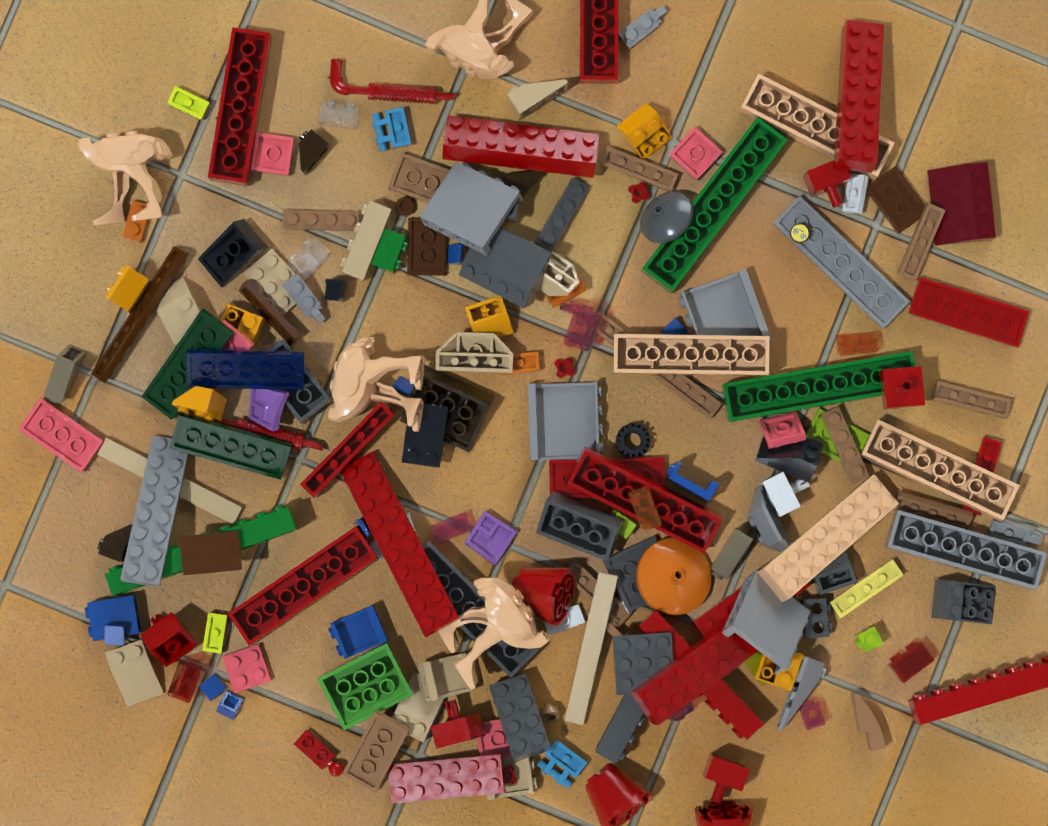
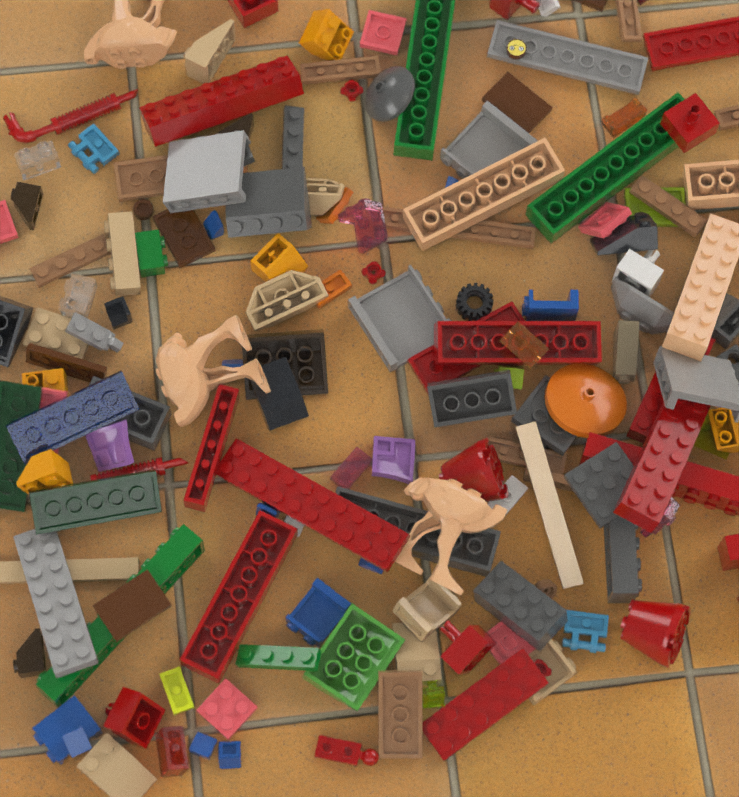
camera: 30 degrees left, 15 degrees down
none -> green plate [235,644,322,671]
none -> clear neon green tile [422,681,445,708]
none -> reddish brown tile [482,72,553,133]

